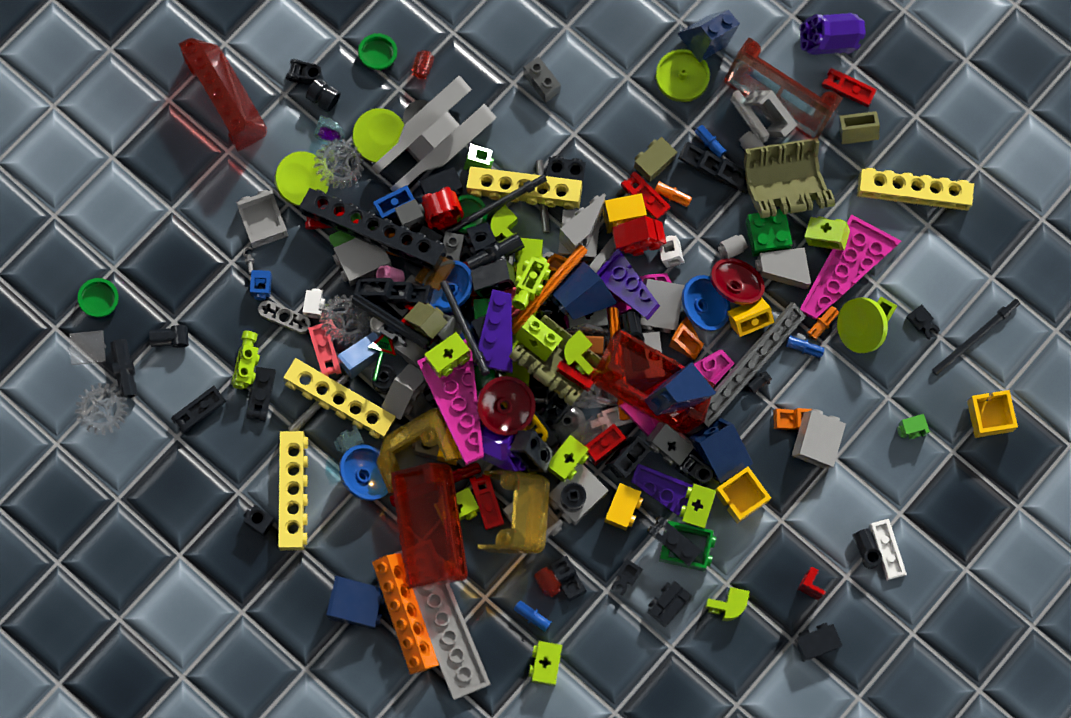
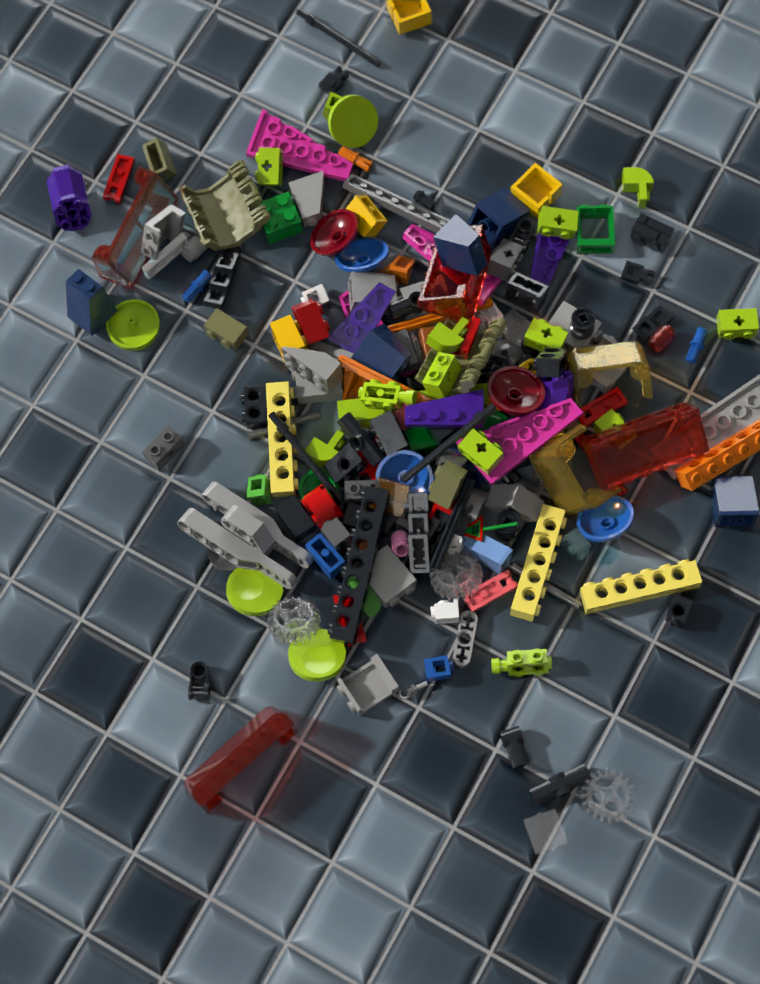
camera: 90 degrees left, 5 degrees down
green piece [78,278,119,318] -> none
black plate [171,386,226,434] -> none
black plate [246,366,276,422] -> none
black wheel [306,78,341,112] -> none
rock [314,115,345,143] -> none
green piece [358,33,397,70] -> none
clear red brick [412,50,434,79] -> none
red panel [585,423,626,466] -> none
yellow brick [605,483,643,531] -> none
red plate [620,171,671,220] -> none
black plate [647,516,702,567] -> none
orange axle [655,181,692,207] -> none
light grey brick [718,235,748,259] -> none
orange slope [773,408,812,430] -> none
blue axle [786,335,824,358] -> none
light grey brick [792,409,846,469] -> none
black brick [794,622,843,662] -> none
red panel [798,567,826,600] -> none
black piece [852,528,882,569] -> none
light yellow brick [857,168,974,211] -> none
white tile [869,519,907,580] -> none
bright green brick [897,414,930,439] -> none

